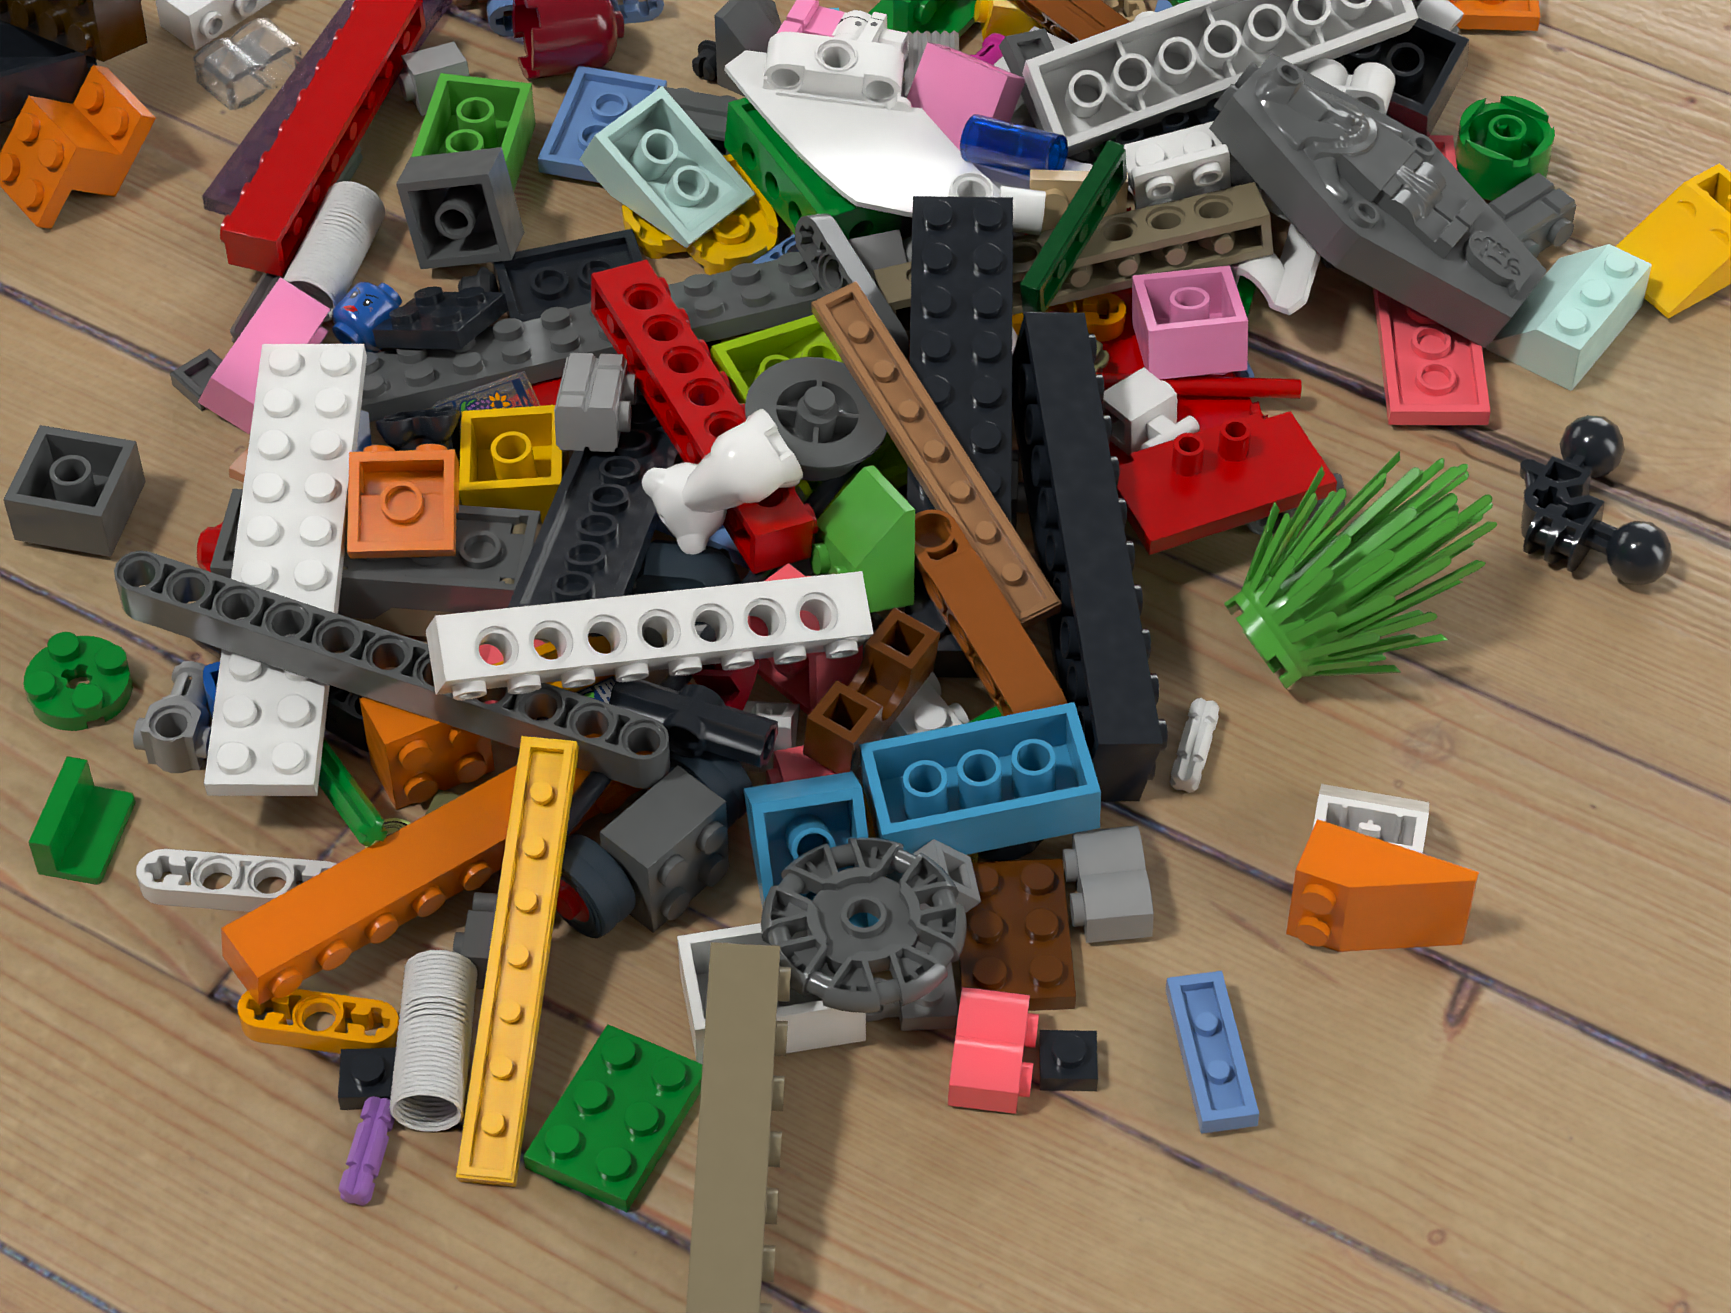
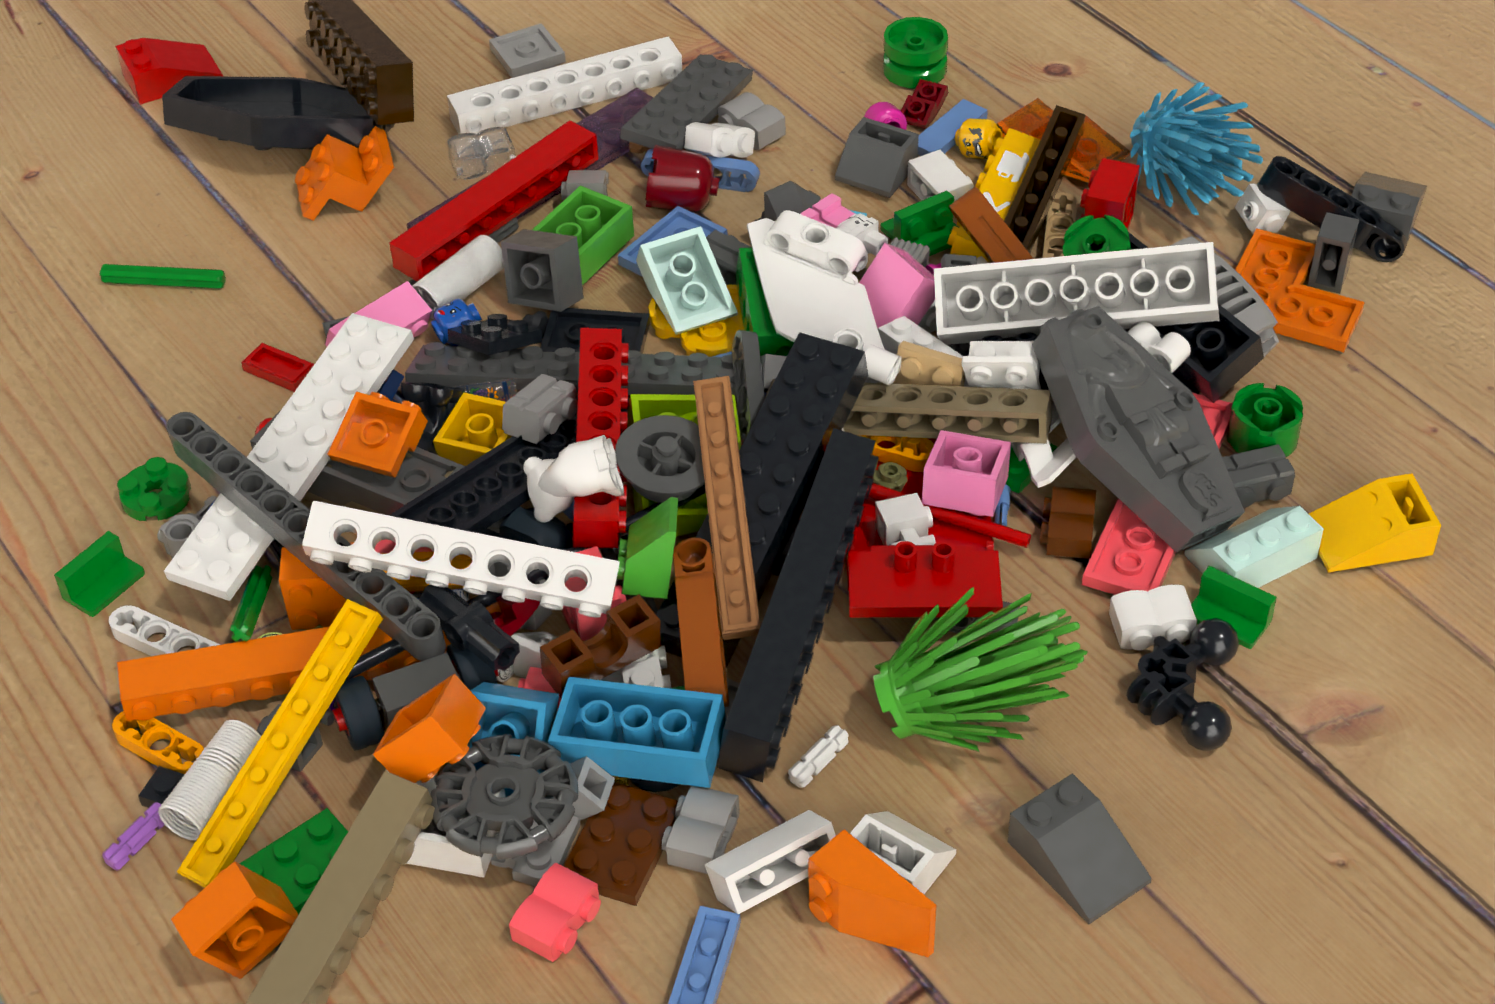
camera: 25 degrees right, 5 degrees down
dark grey brick [3,425,146,557] -> none
clear blue pin [960,114,1068,177] -> none
dark green tile [1020,140,1127,315] -> none
black plate [1039,1030,1098,1091] -> none
none -> orange brick [171,861,298,979]
none -> red tile [241,343,314,392]
none -> orange piece [373,673,486,783]
none -> white brick [704,810,836,914]
none -> dark grey slope [1007,773,1152,924]
none -> reddish brown brick [1040,486,1096,559]
none -> white brick [1109,585,1197,650]
none -> green panel [1191,566,1277,649]

